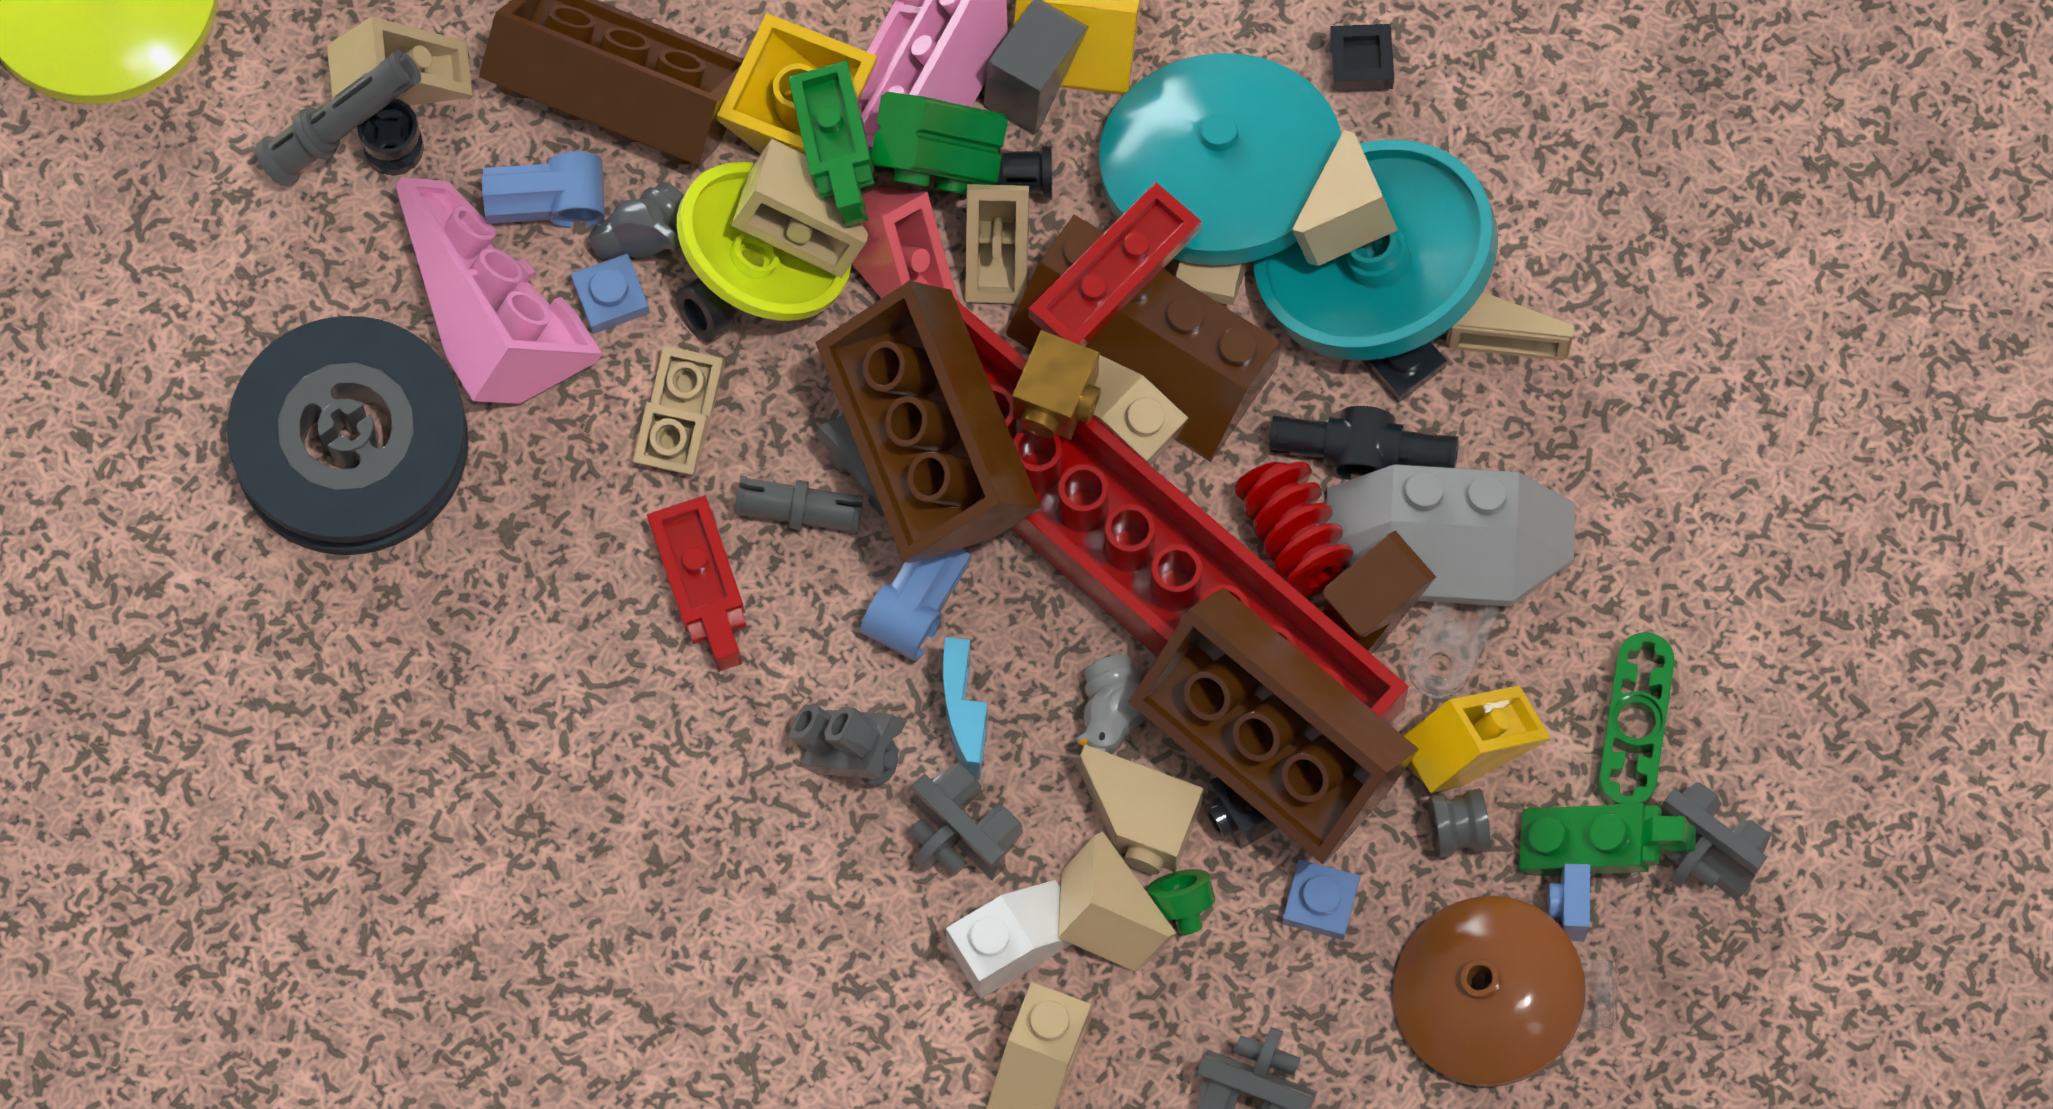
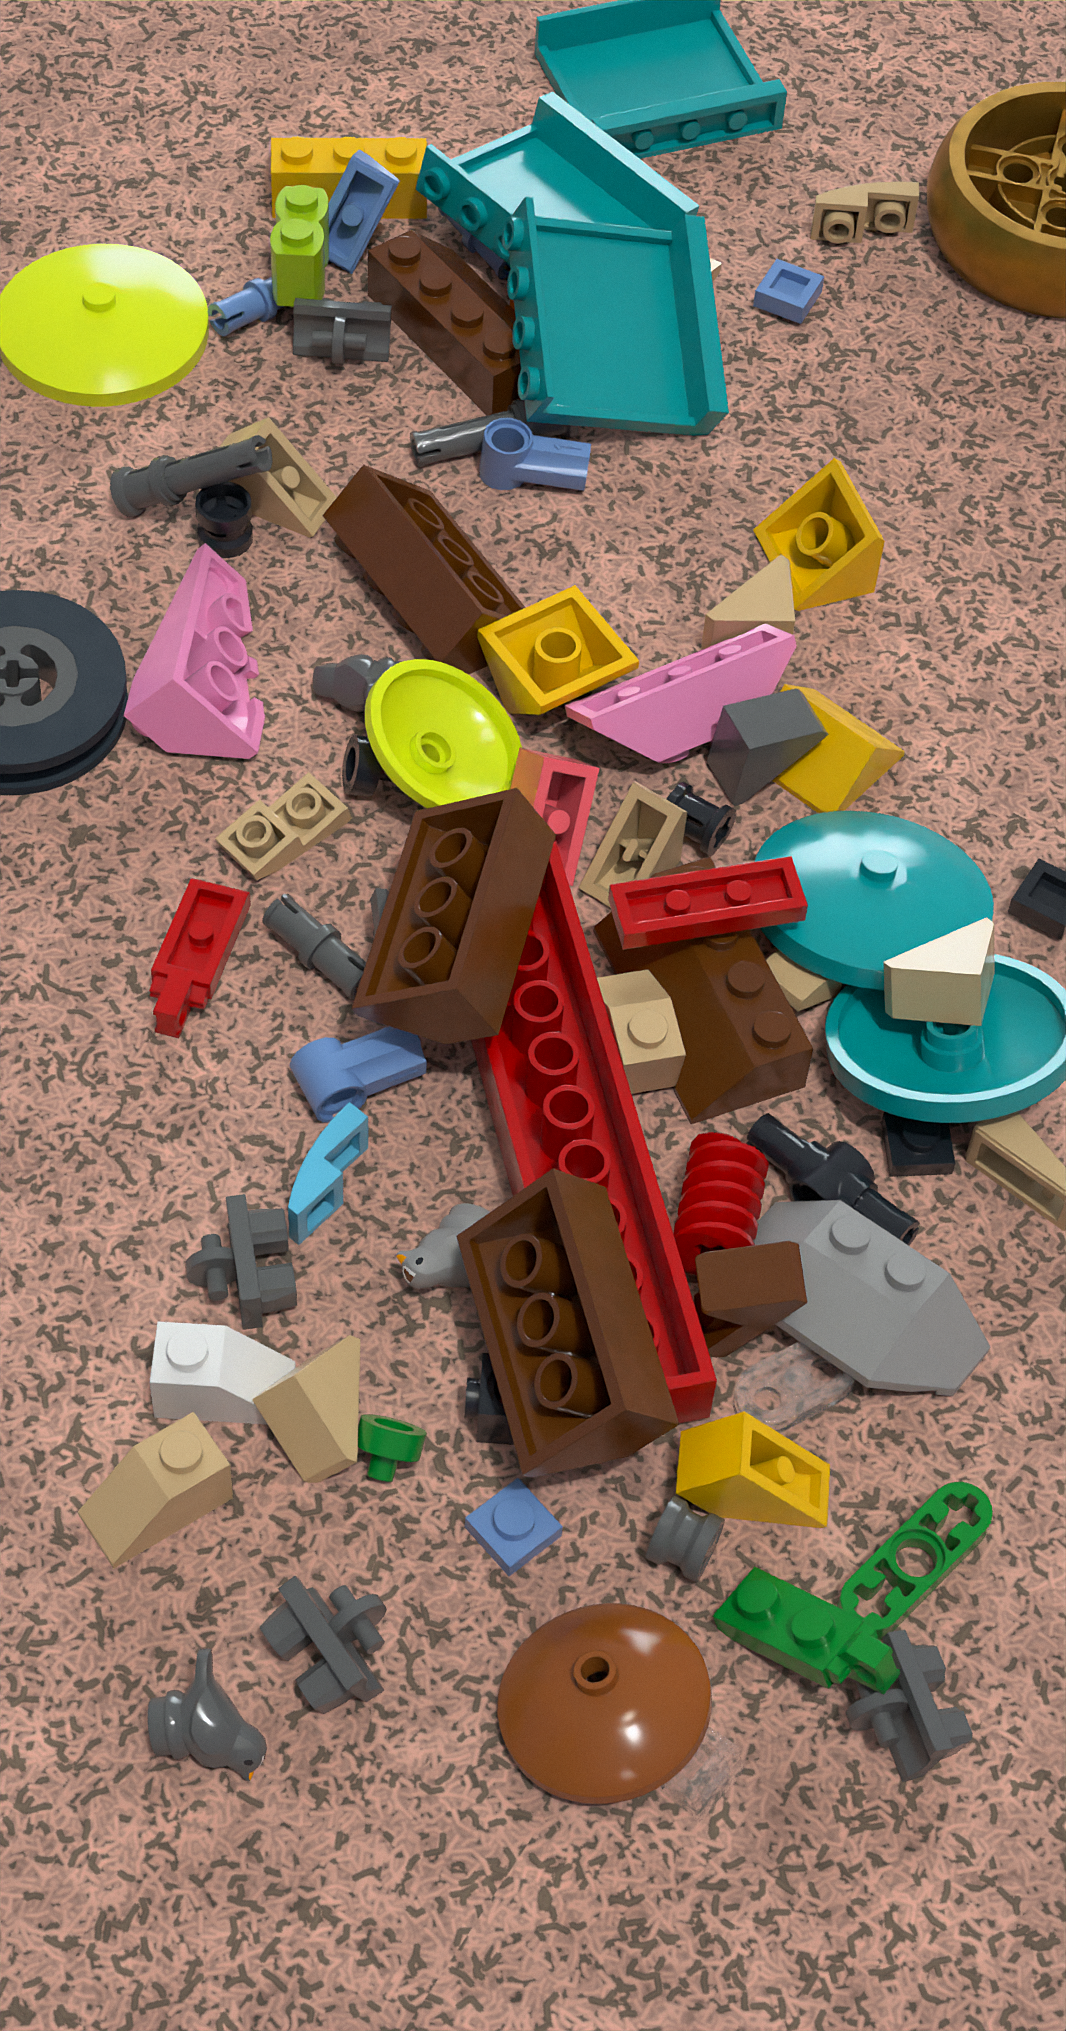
camera: 30 degrees right, 15 degrees down
medium blue piece [482,151,605,228] -> none
medium blue plate [571,254,650,334] -> none
tan slope [731,139,868,278] -> none
green hinge [788,60,875,227] -> none
dark grey hips [789,704,906,786] -> none
green brick [871,91,1008,195] -> none
pearl gold brick [1012,330,1101,440] -> none
tan slope [1080,744,1204,874] -> none
medium blue plate [1547,864,1590,942] -> none

